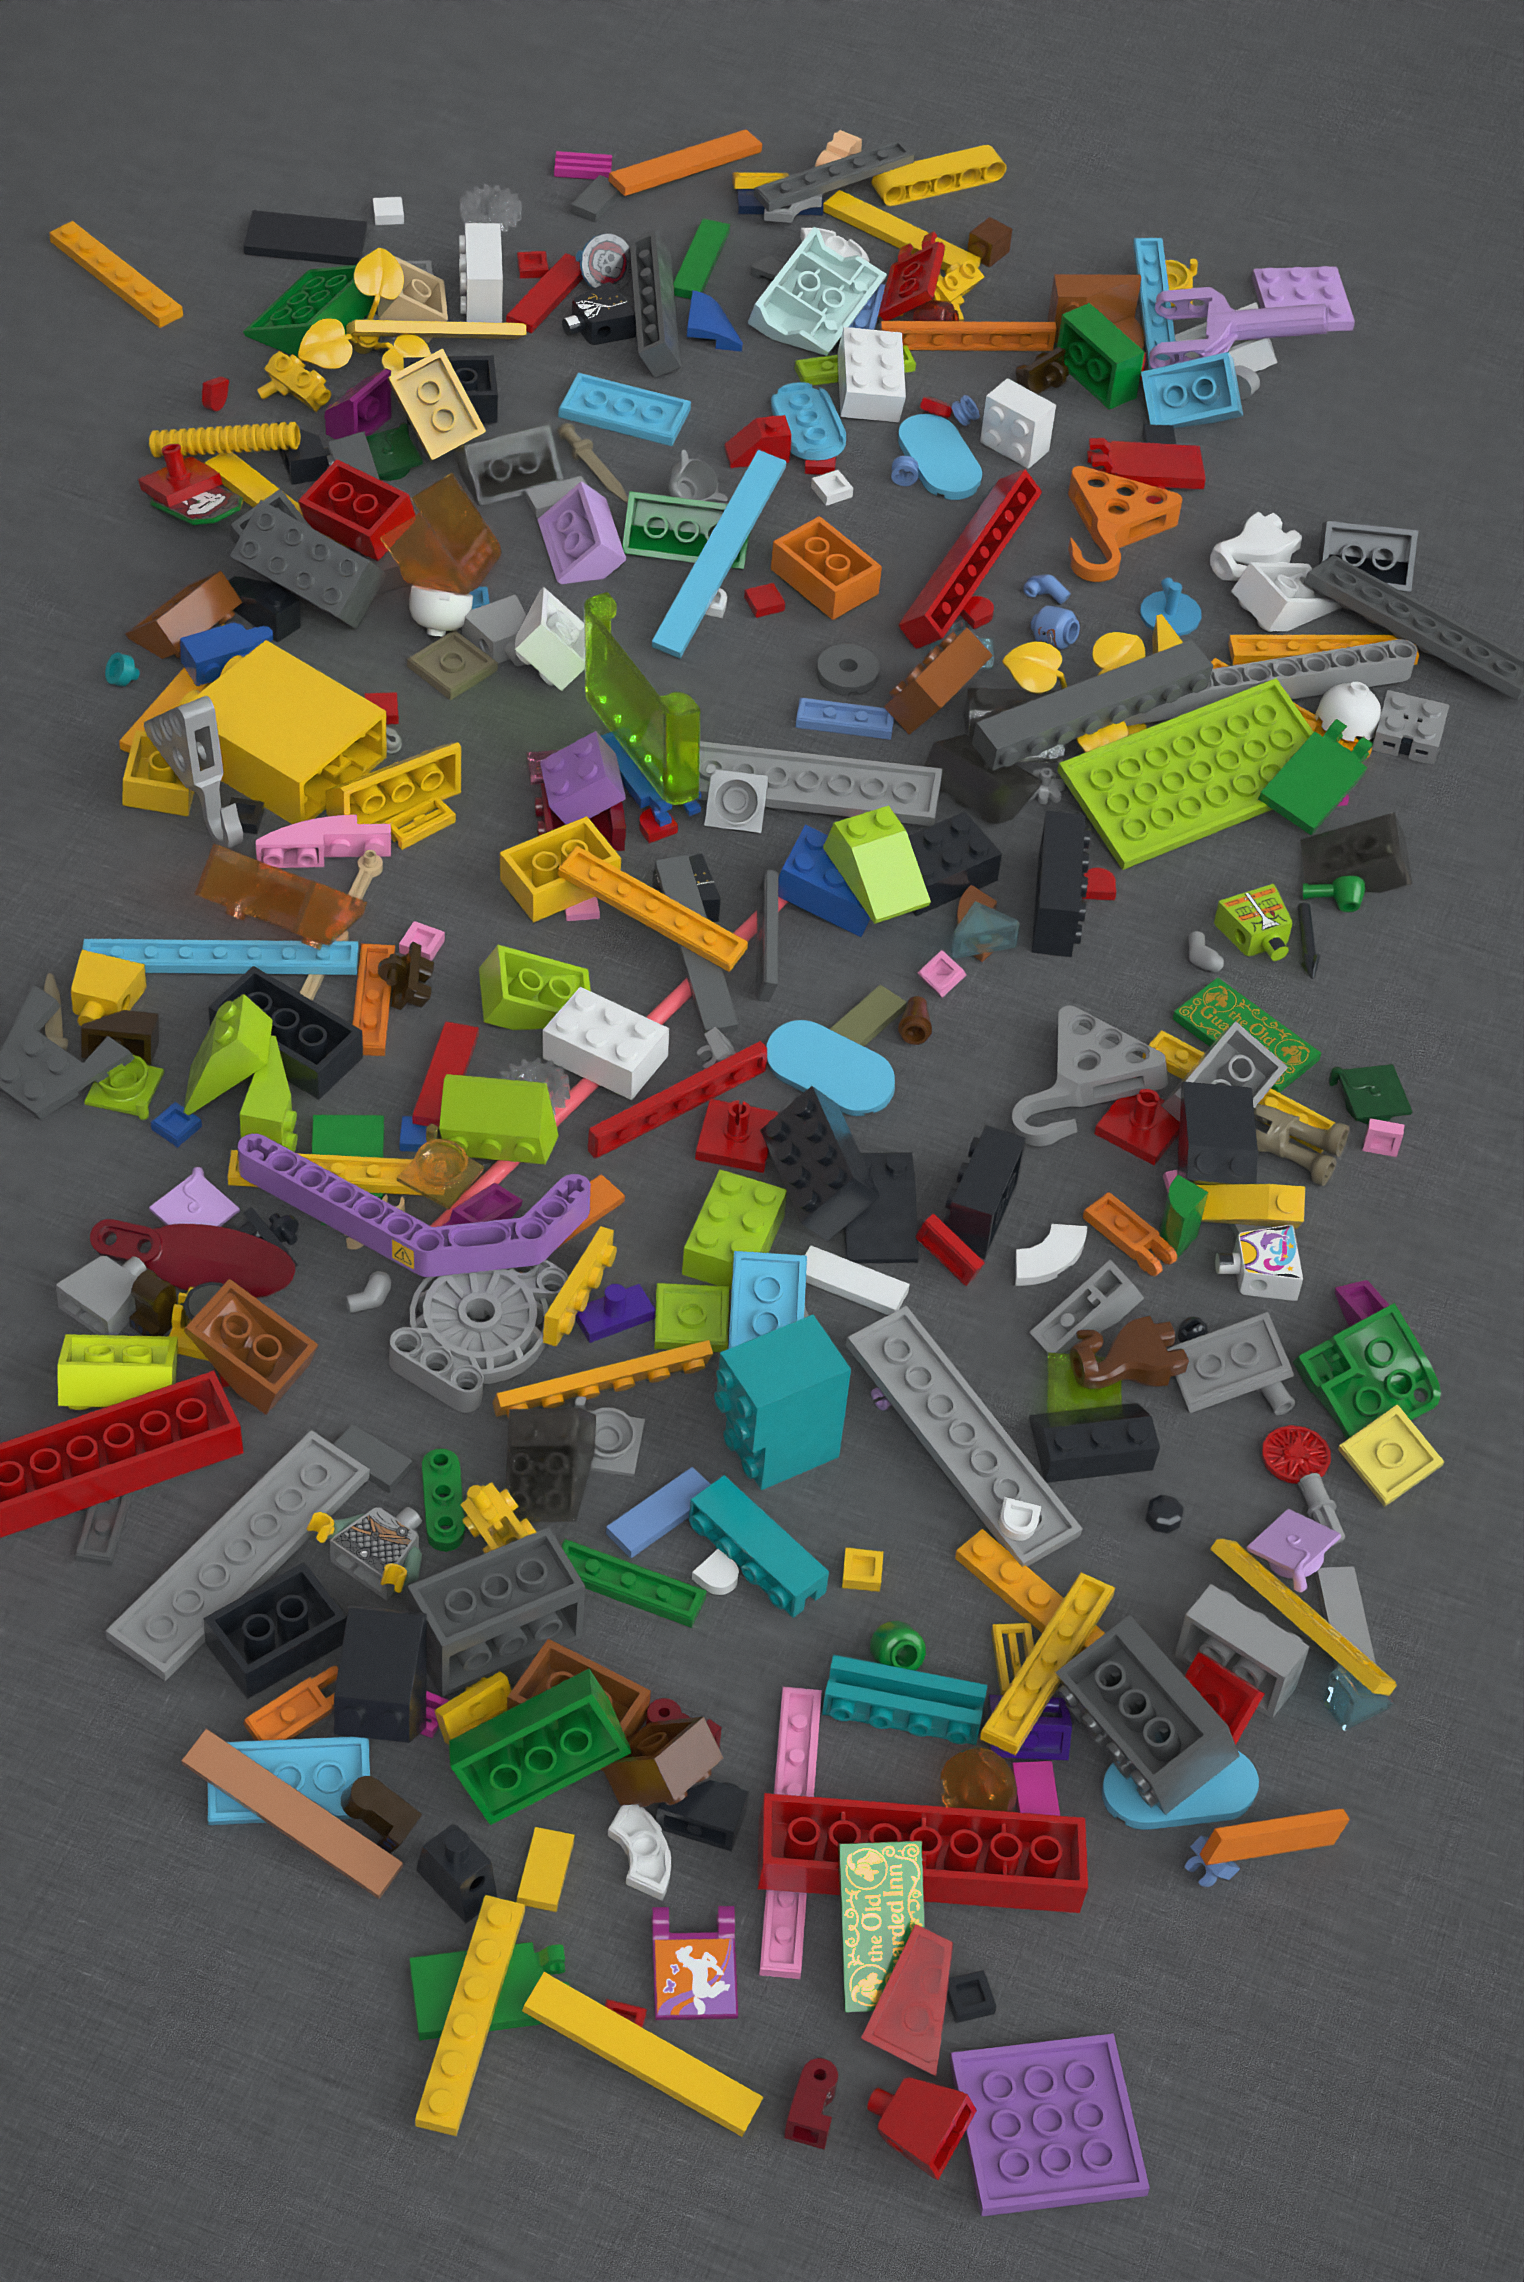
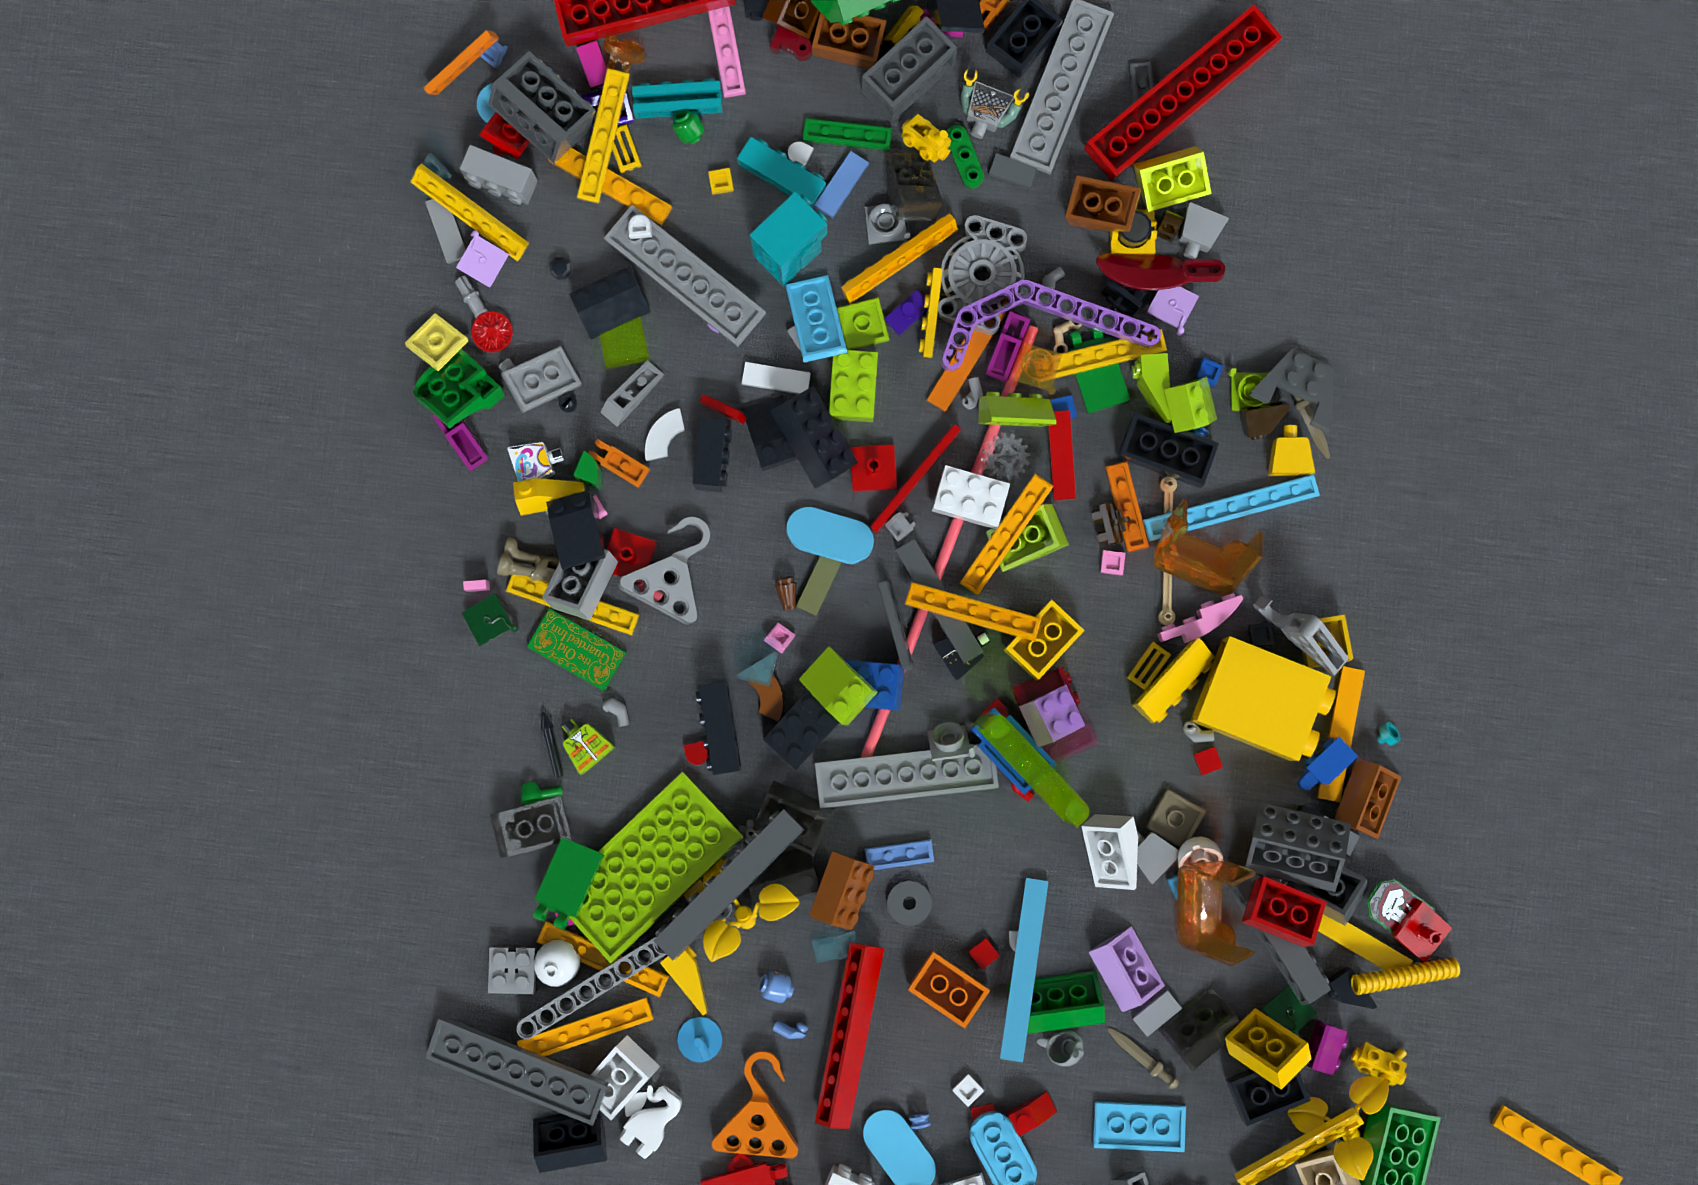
camera: 170 degrees right, 35 degrees up
red tile [202,376,229,411] -> none
red tile [960,596,994,629] -> none
reddish brown hips [1070,1316,1189,1389] -> none
none -> light orange tile [960,473,1053,596]
none -> light grey arm [962,377,983,409]

